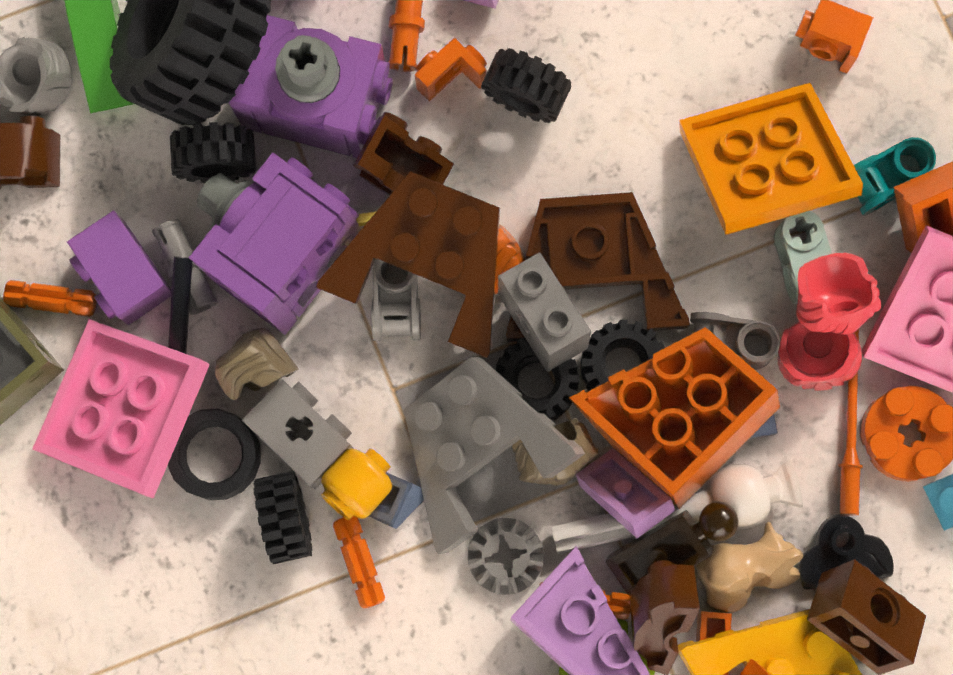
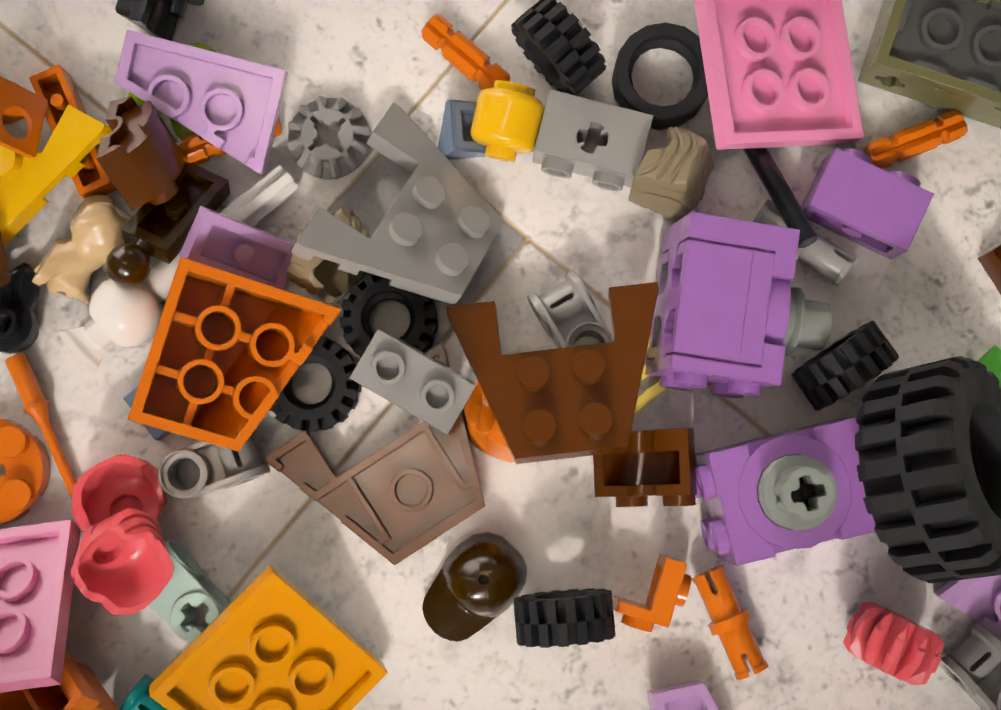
camera: 145 degrees right, 5 degrees up
none -> dark brown cap [422,532,527,642]

